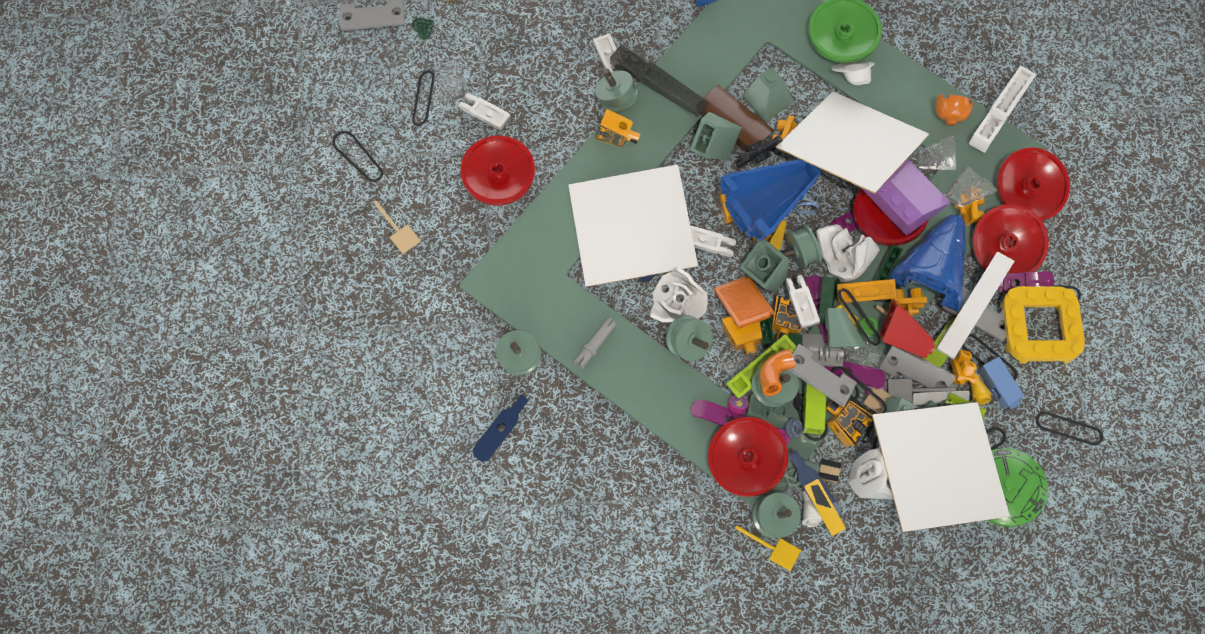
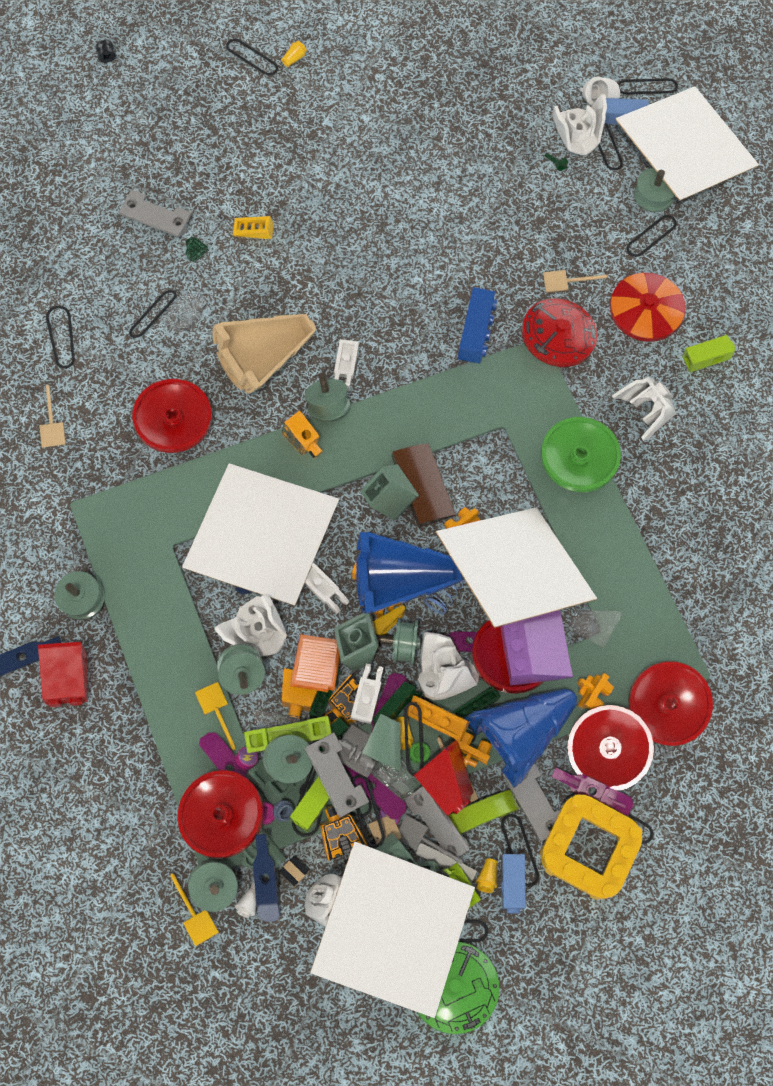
camera: 25 degrees right, 0 degrees up
white hinge [459,93,510,131] -> none
light grey pin [573,318,617,369] -> none
clear smoke slope [610,44,709,117] -> none
black bar [736,135,783,168] -> none
sand green slope [742,67,793,122] -> none
orange cylinder [759,349,796,396] -> none
yellow sticker [805,479,846,535] -> none
white piece [831,62,875,85] -> none
orange cylinder [935,95,973,126] -> none
white slope [936,251,1014,360] -> none
clear slope [944,166,997,207] -> none
light orange hips [949,350,977,385] -> none
white slope [969,65,1036,153] -> none
black piece [1036,412,1103,445] -> none
none -> red slope [38,642,88,707]
none -> yellow piece [195,682,236,750]
none -> tan cone [213,314,316,393]

